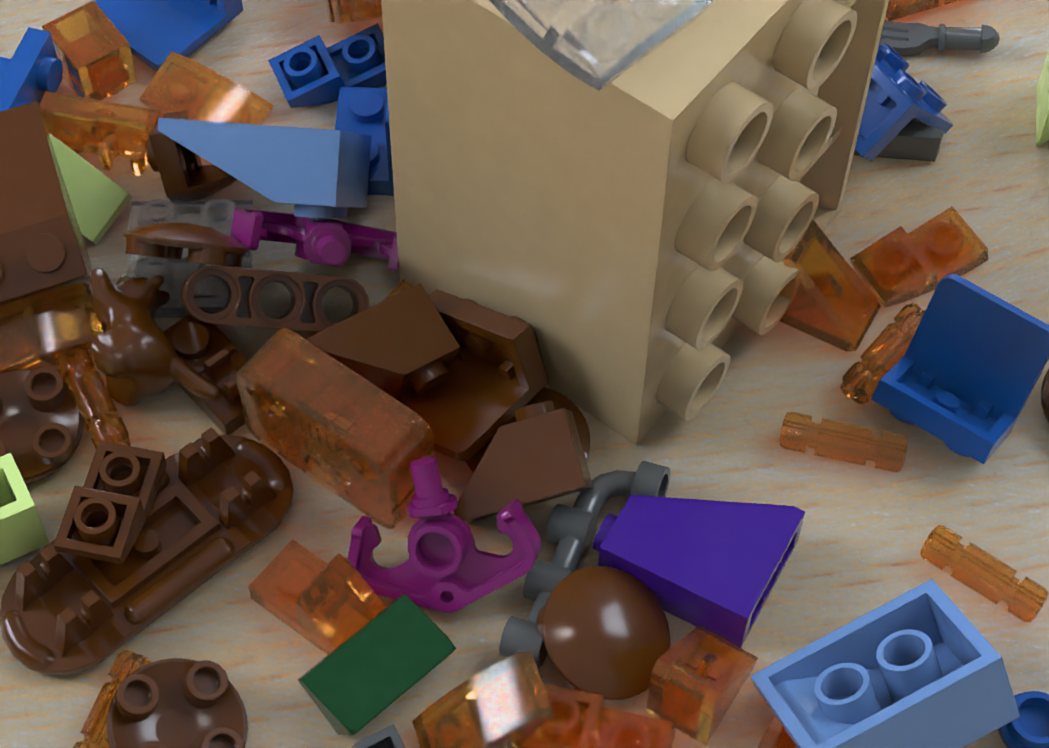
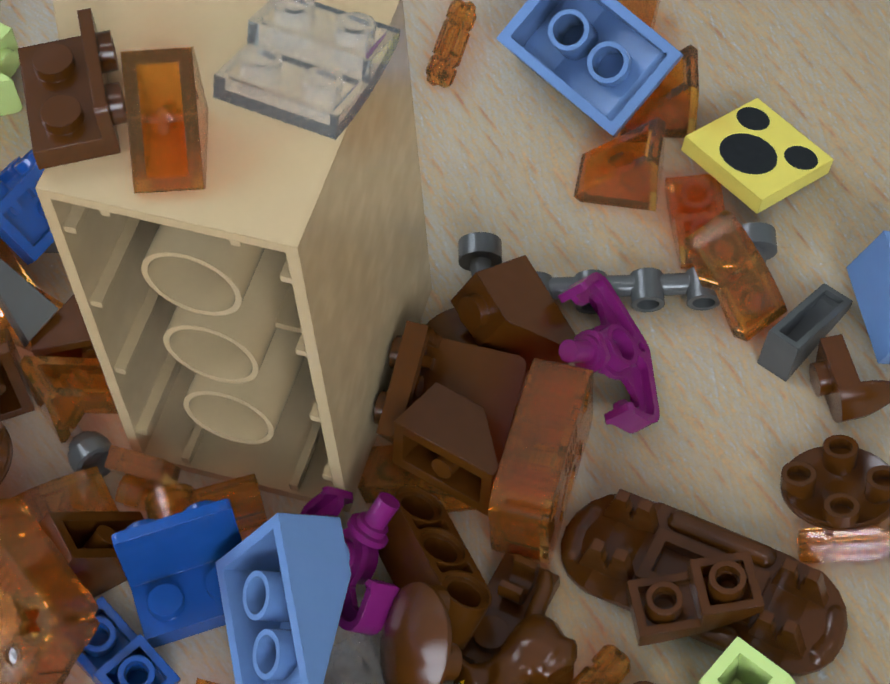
camera: 105 degrees left, 0 degrees up
clear orange slope [248,539,386,655] -> none
dark green slope [298,594,456,736] -> none
reddish brown dish [537,566,670,703] -> none
dark purple slope [593,495,805,648] -> none

